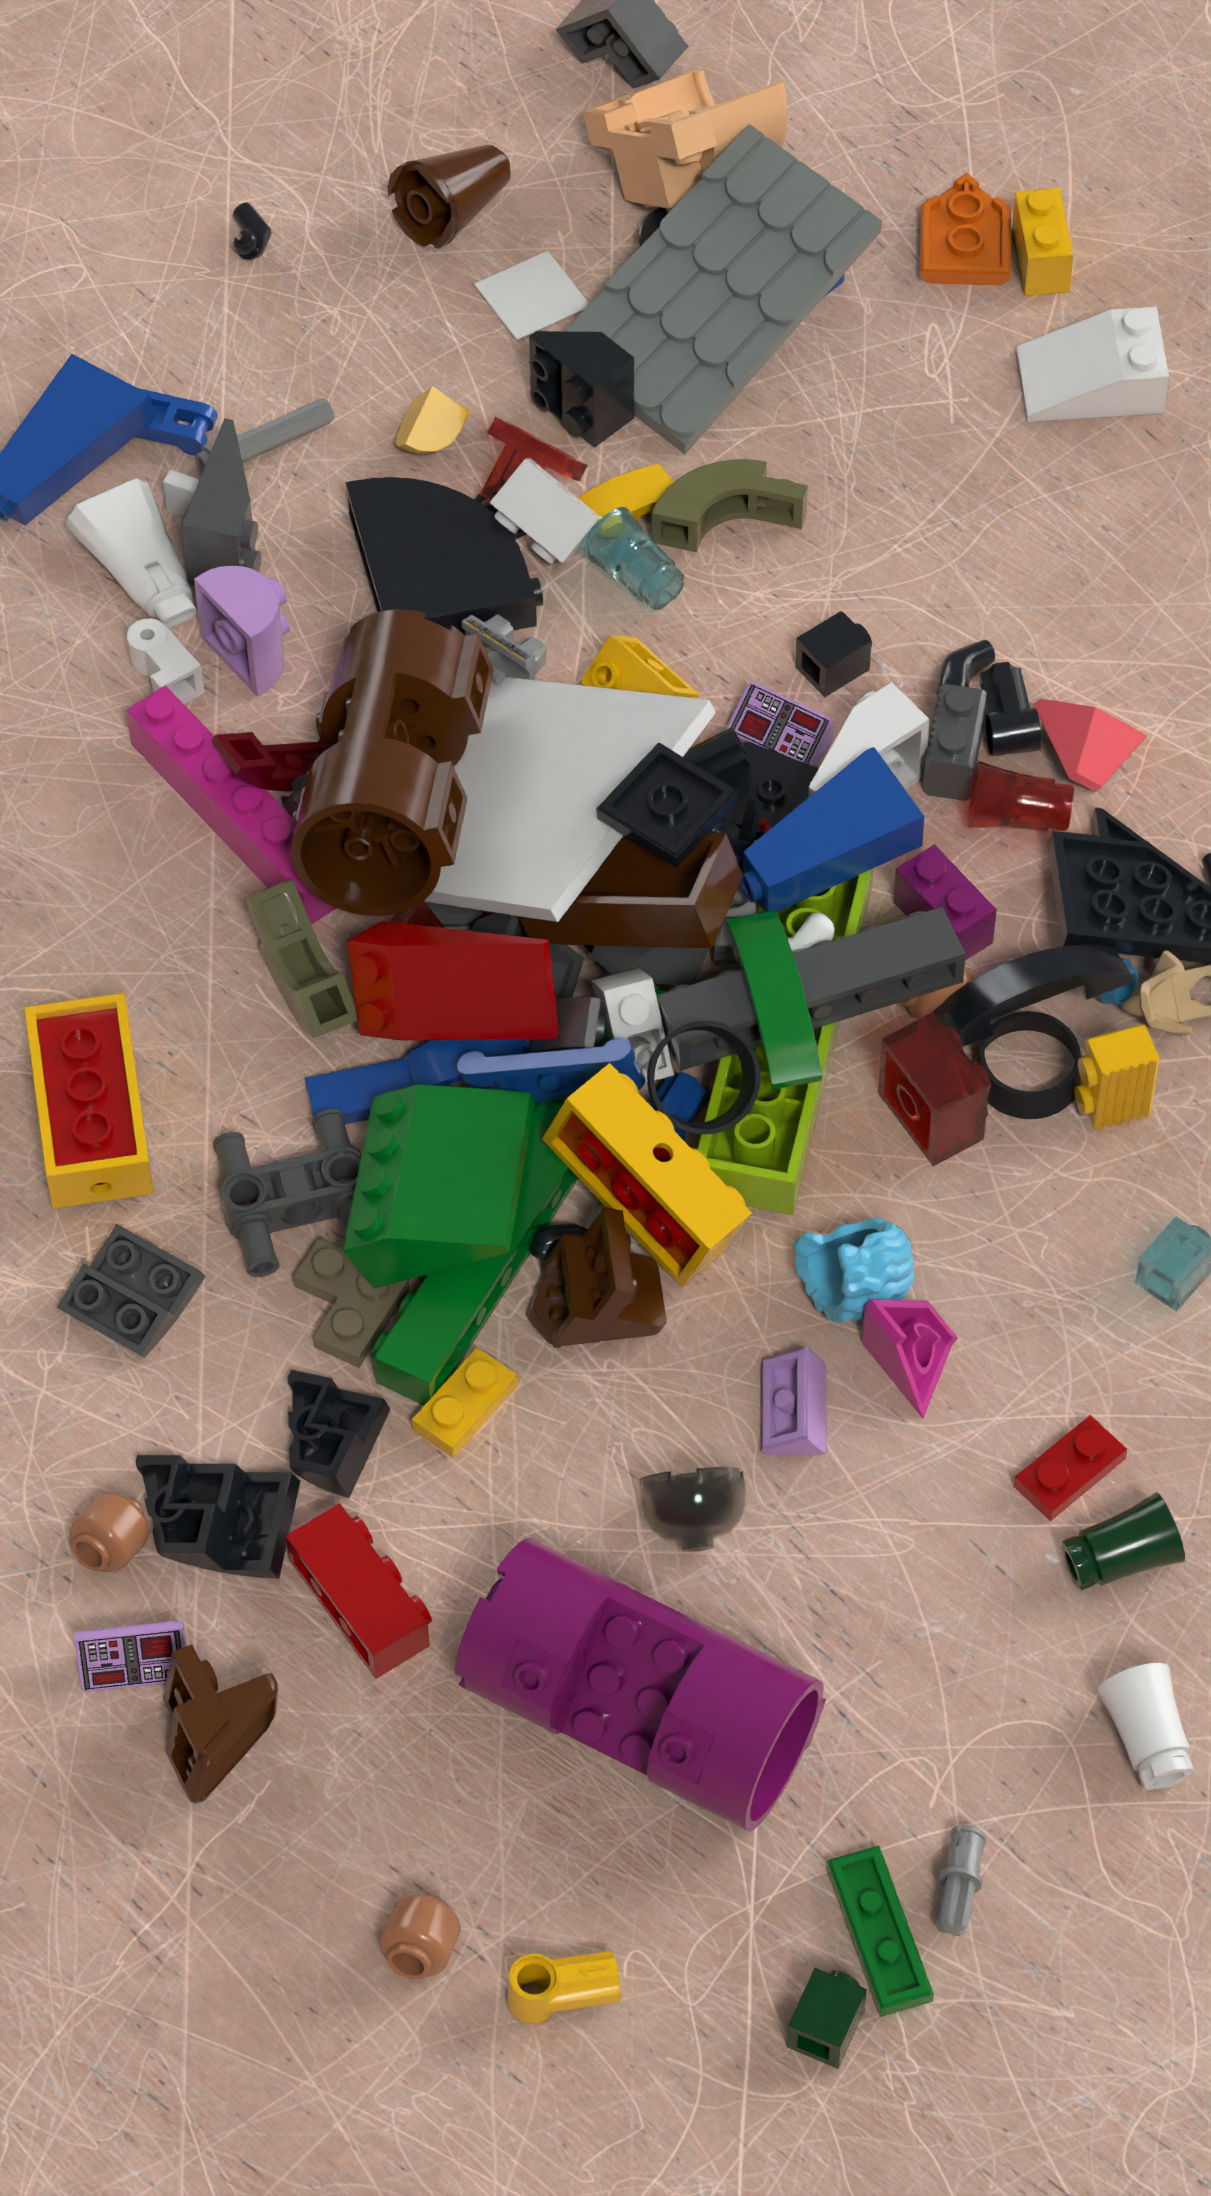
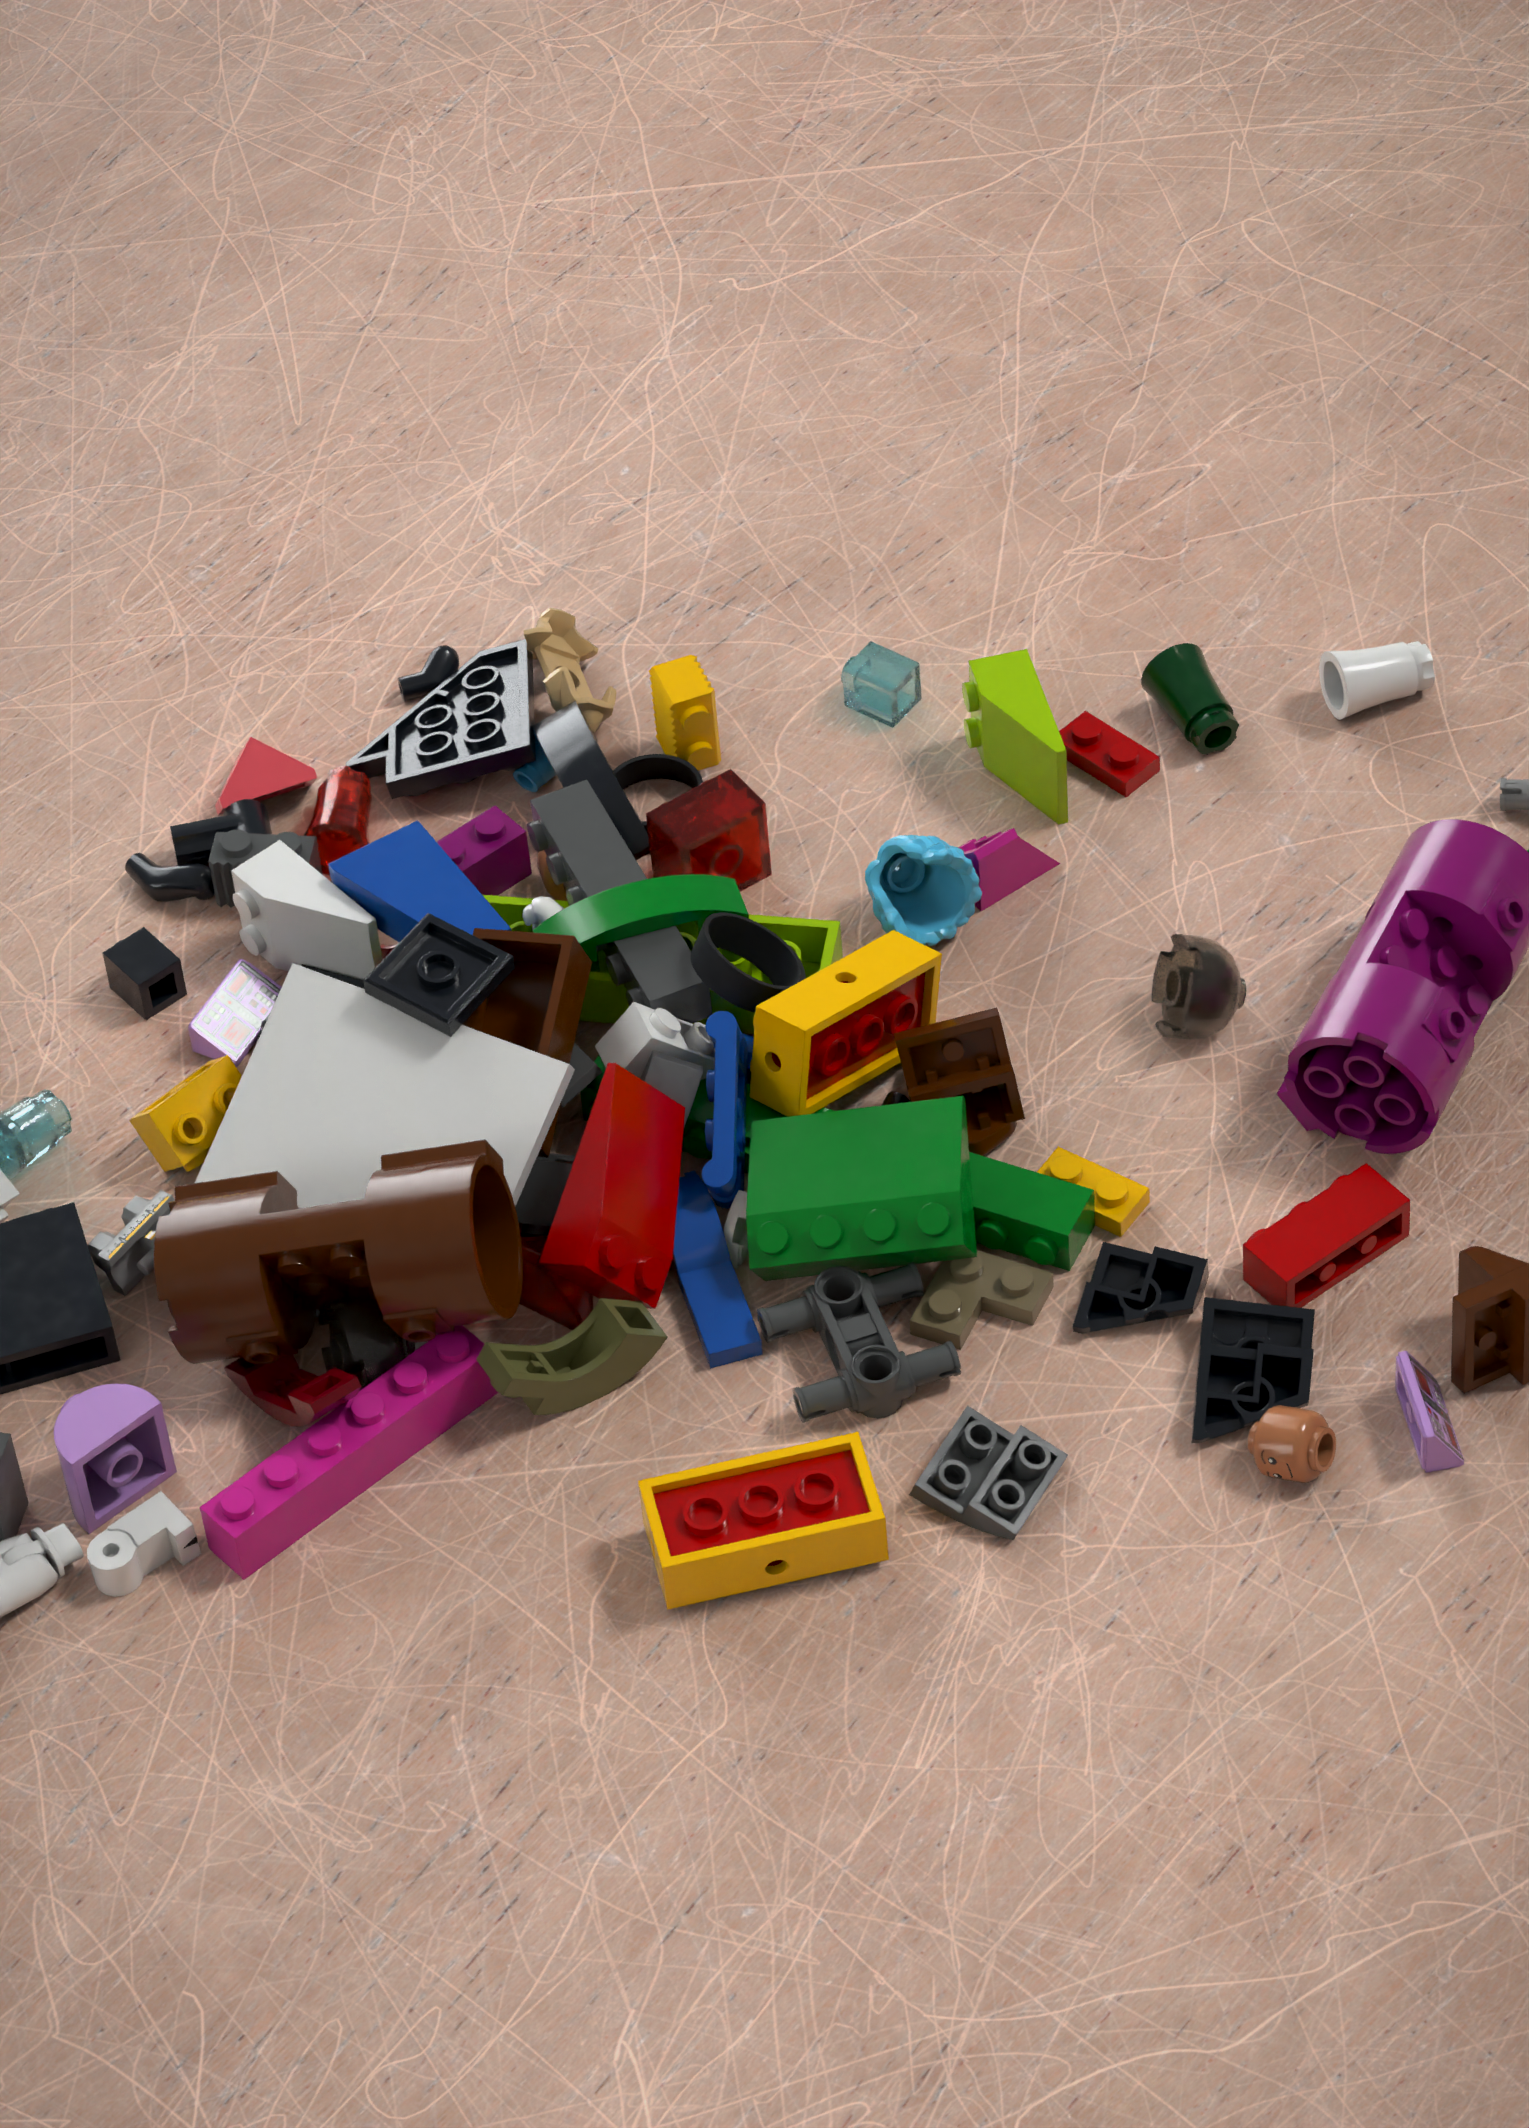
camera: 90 degrees left, 10 degrees down
lavender slope [762,1347,826,1455] -> none
none -> lime slope [962,649,1068,825]

